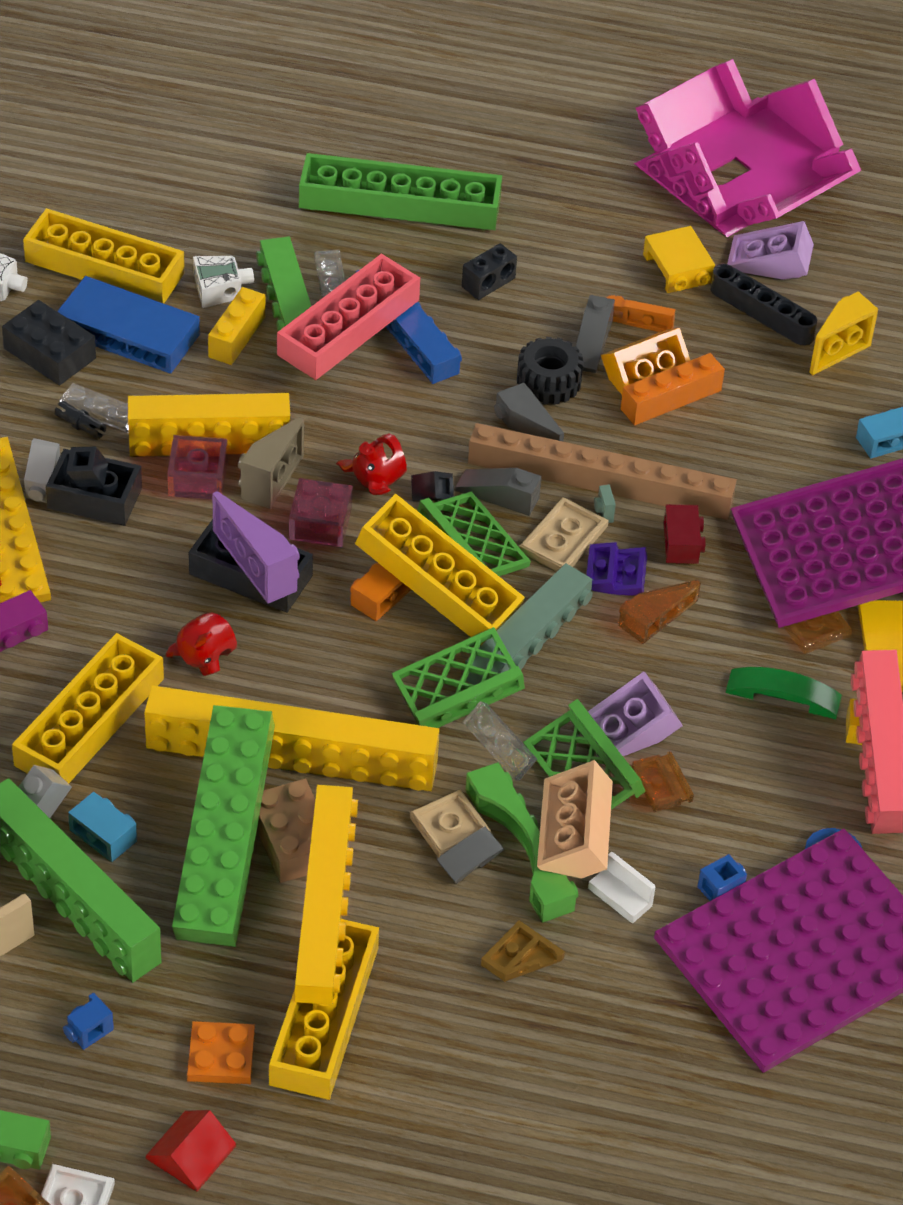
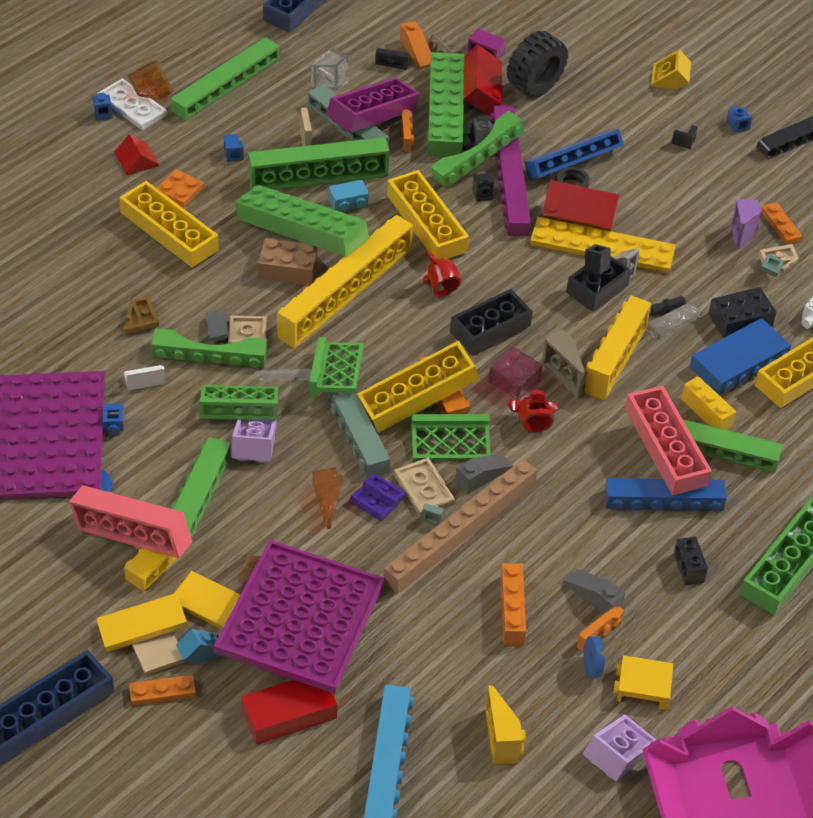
camera: 120 degrees right, 0 degrees up
light grey slope [19,765,72,818] -> none
clear pink brick [167,435,228,499] -> none
white torso [193,256,254,308] -> none
medium lavender slope [212,491,300,603] -> none
yellow brick [295,785,358,1005] -> none
clear plate [314,250,346,298] -> none
black panel [411,471,454,502] -> none
dark grey slope [494,383,564,442] -> none
black tyre [517,337,584,405] -> none
light nougat slope [537,760,613,878] -> none
light orange slope [601,328,690,395] -> none
clear orange plate [632,751,694,812] -> none
dark red brick [663,504,706,564] -> none
black beam [710,264,817,346] -> none
green slope [726,667,842,719] -> none
none -> bright green brick [171,437,231,539]
none -> blue tile [583,636,605,678]

